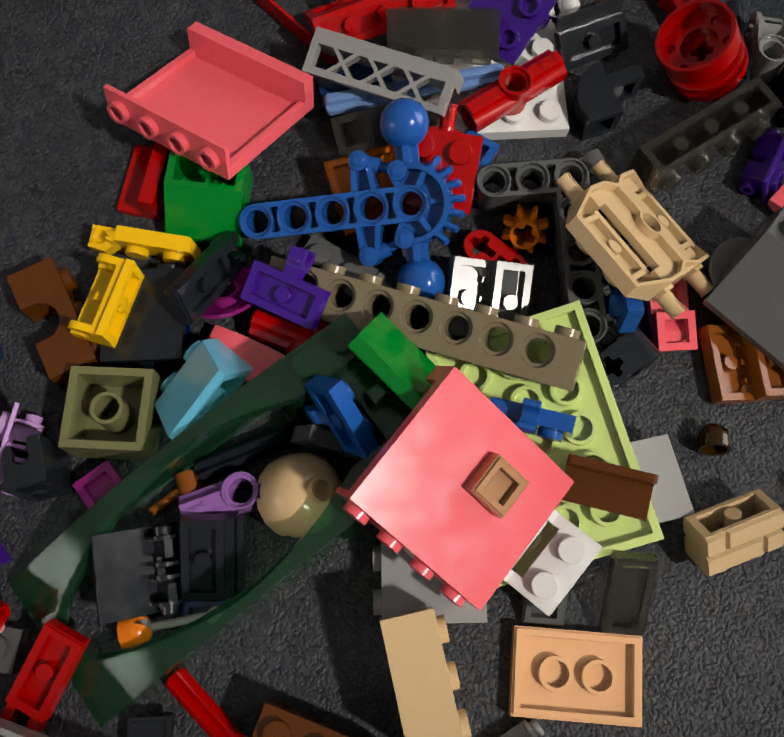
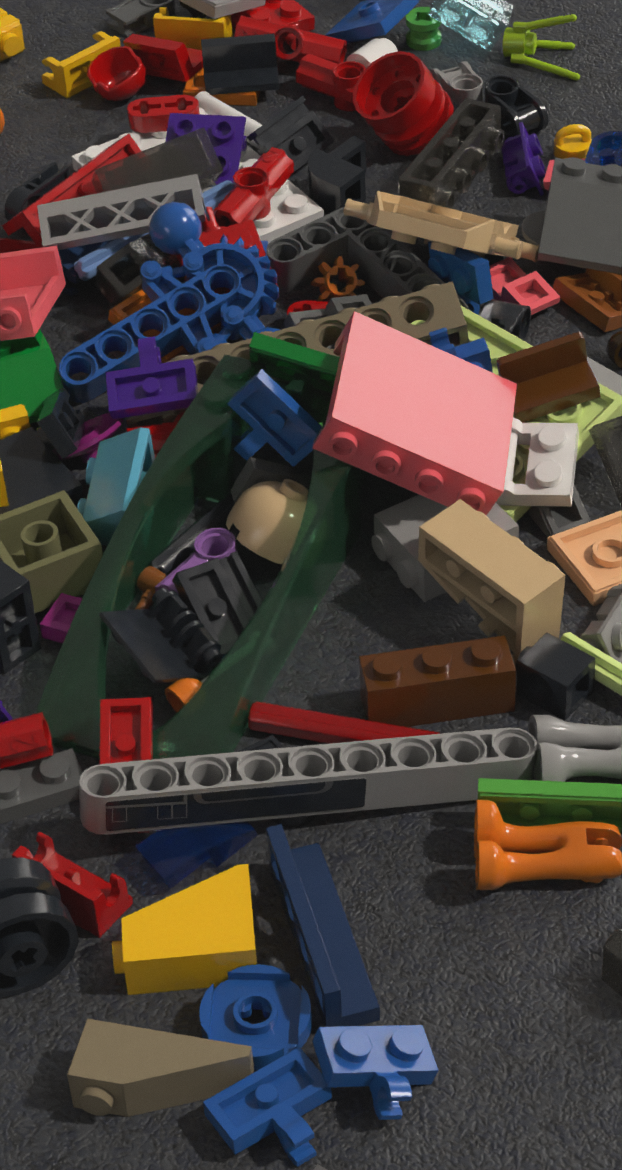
camera: 25 degrees left, 30 degrees down
medium nougat tile [464,452,529,519] -> none

